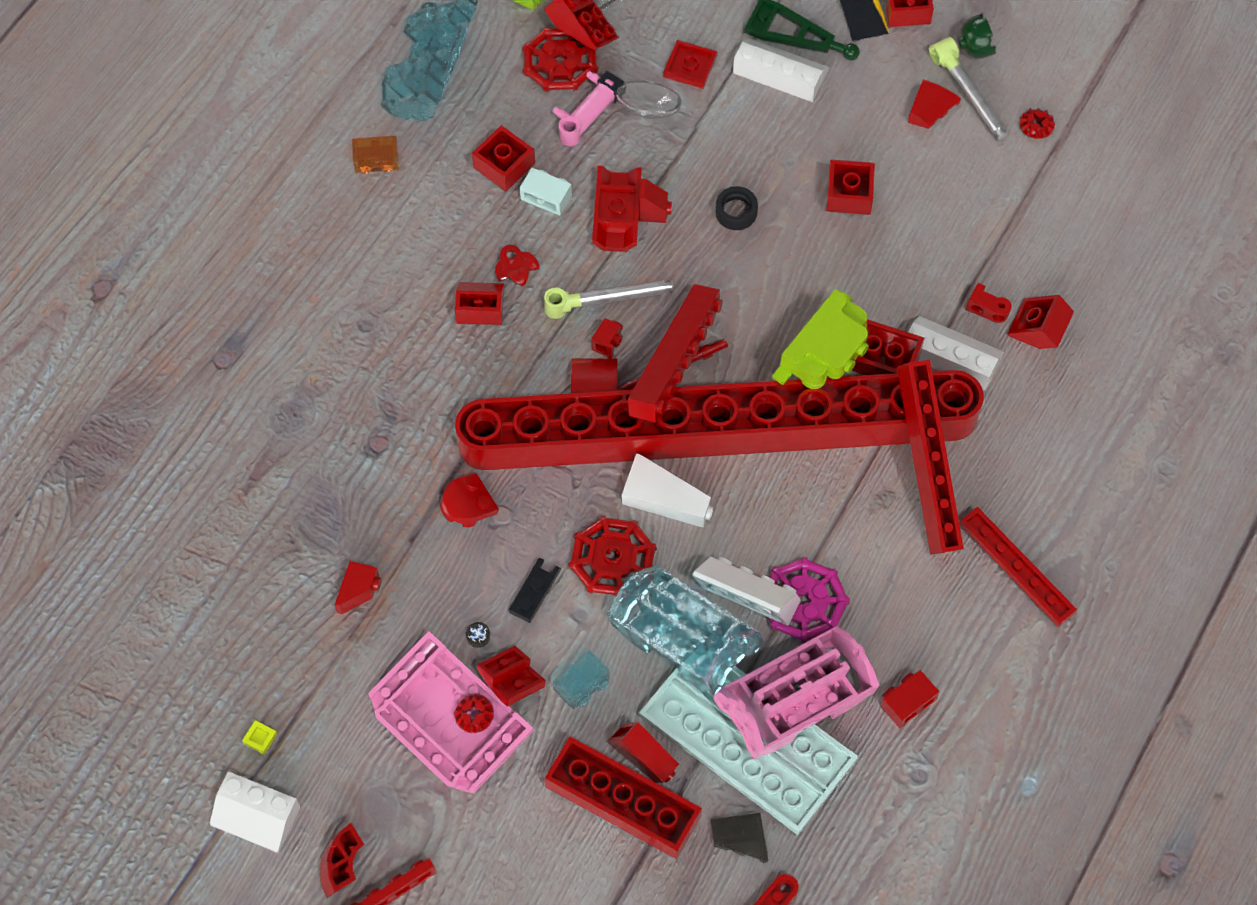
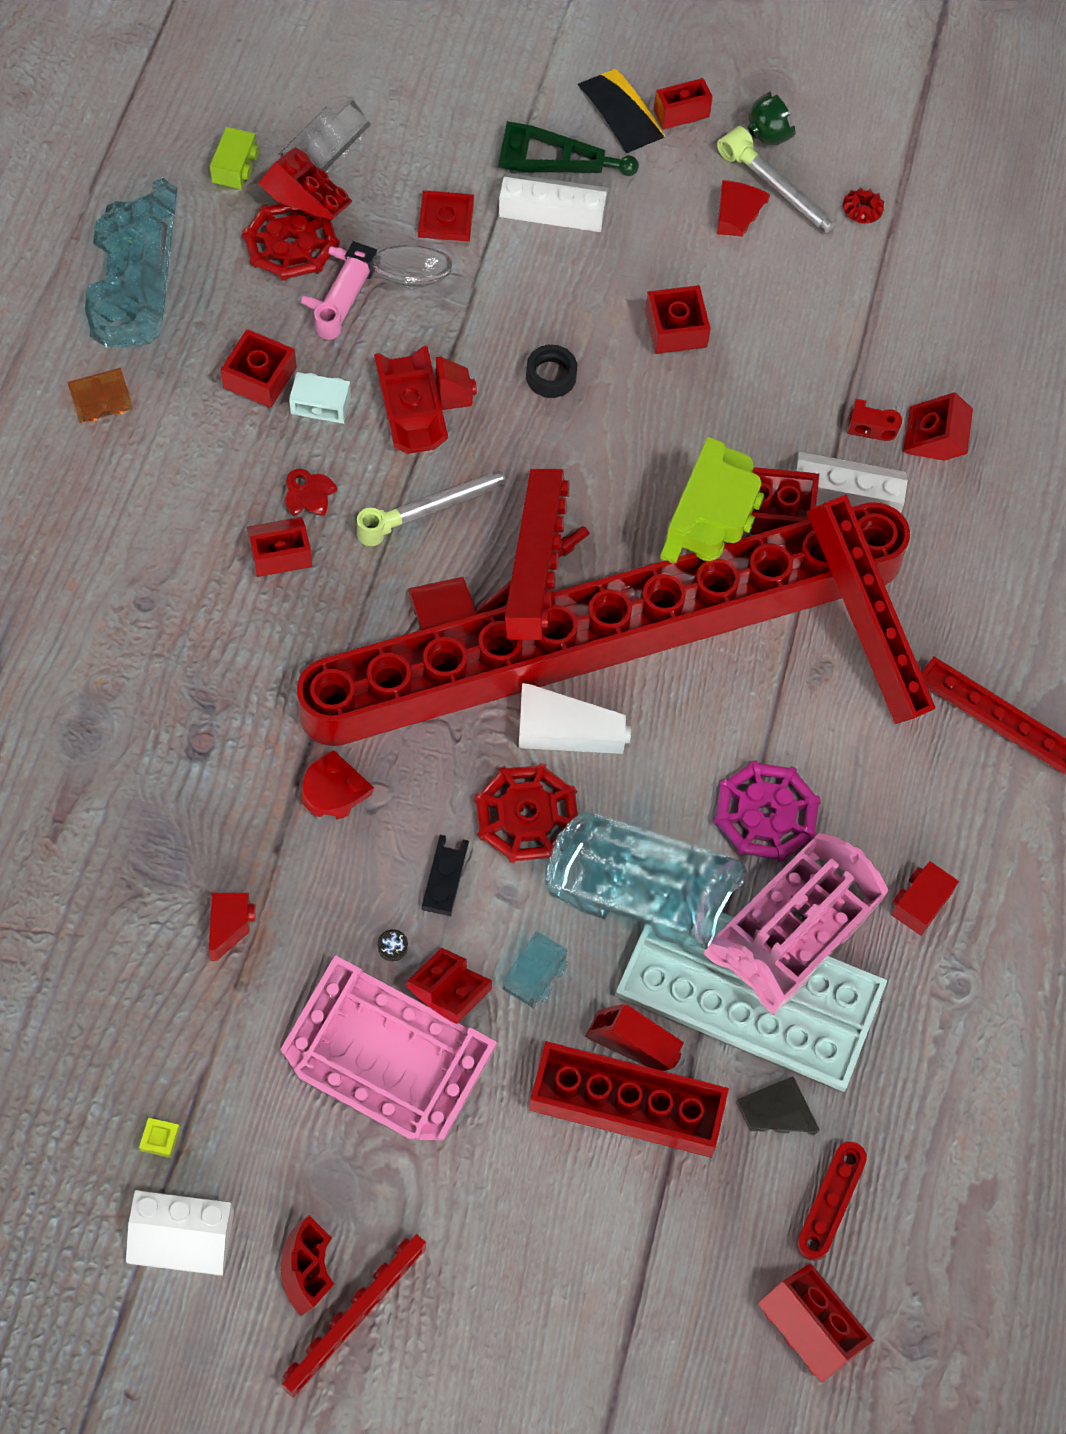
camera: 20 degrees left, 0 degrees up
red gear [454,693,494,733] -> none
red brick [591,318,623,358] -> none
white slope [692,557,801,626] -> none

